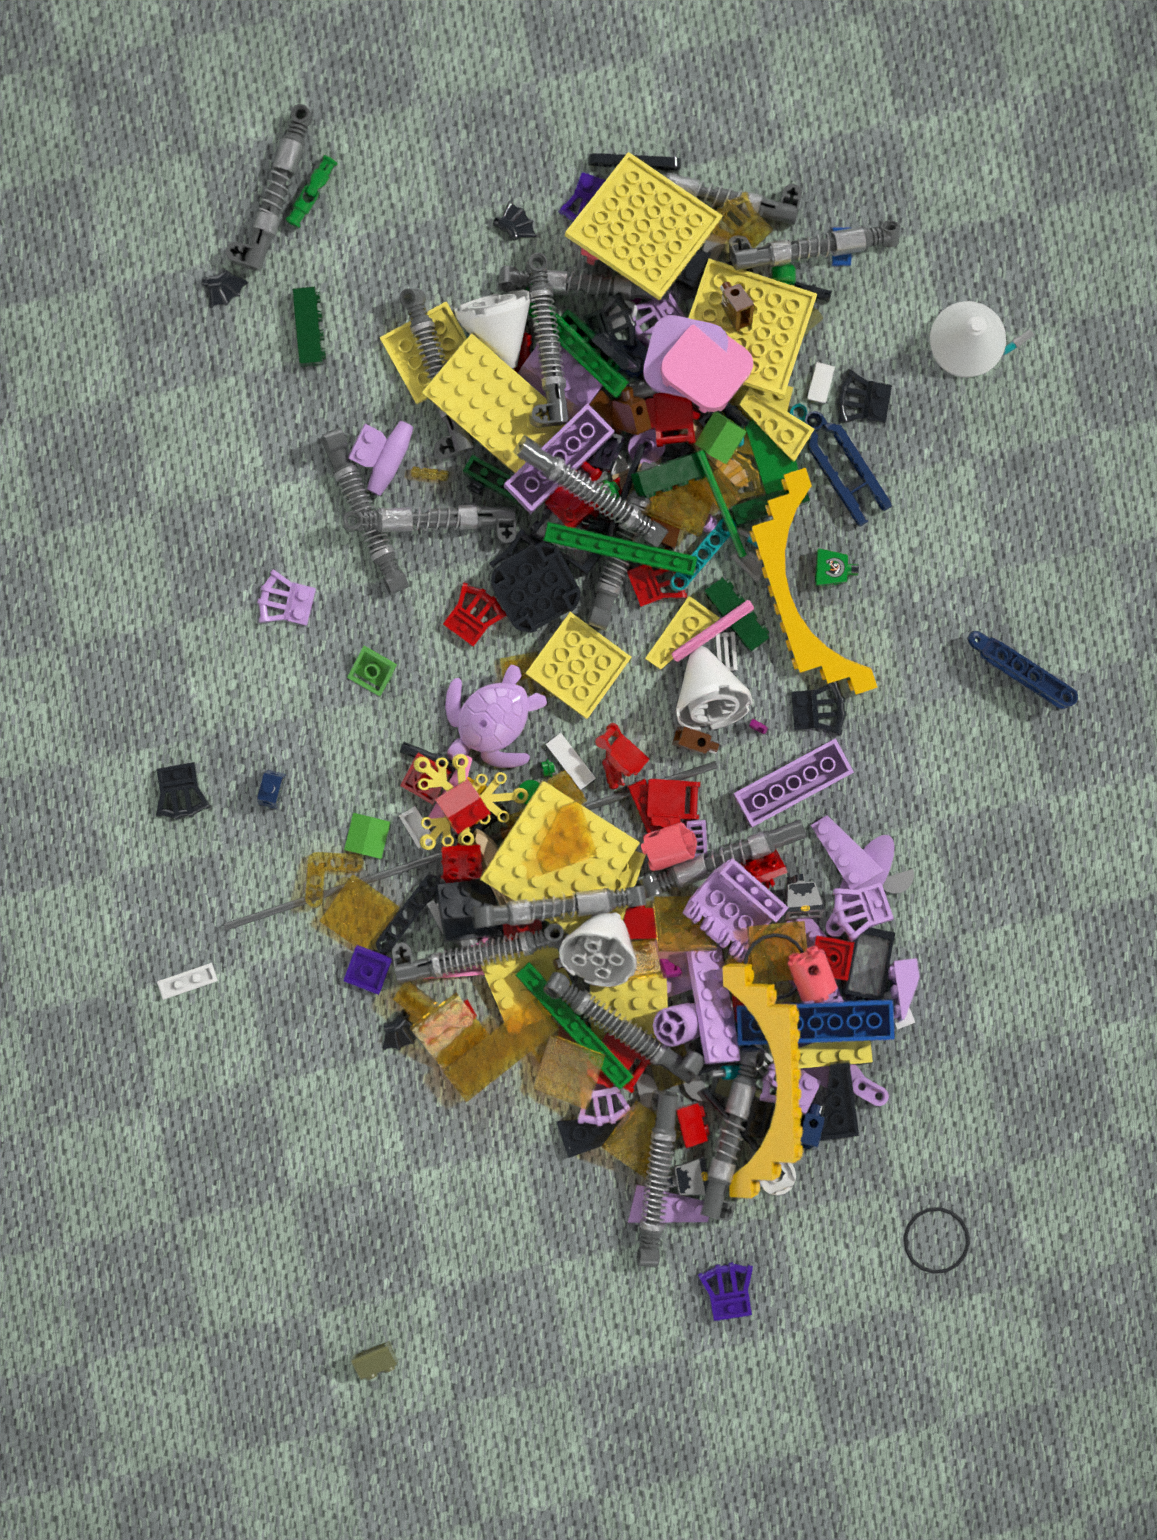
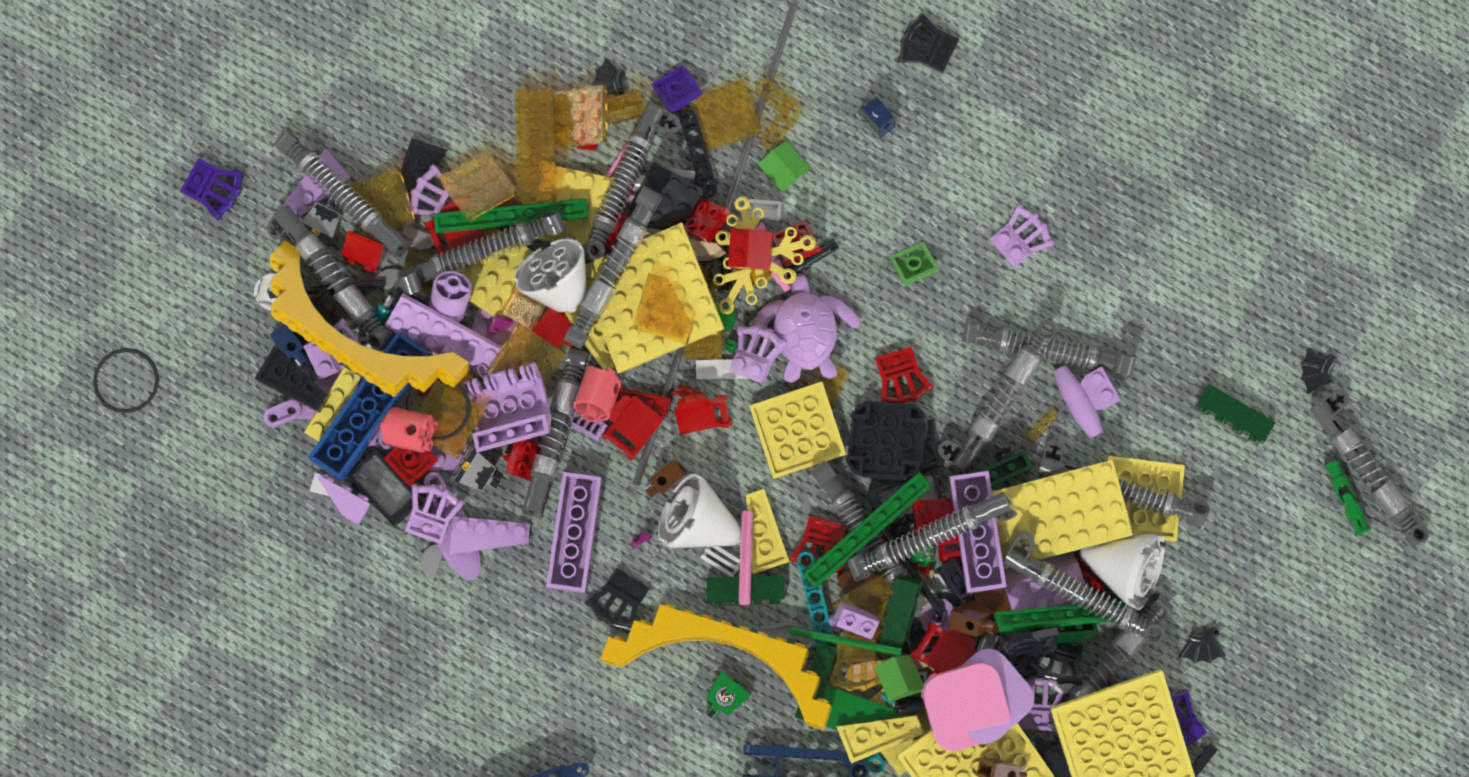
camera: 125 degrees right, 5 degrees down
none -> lavender plate [729,324,787,384]
none -> lavender brick [833,602,879,639]

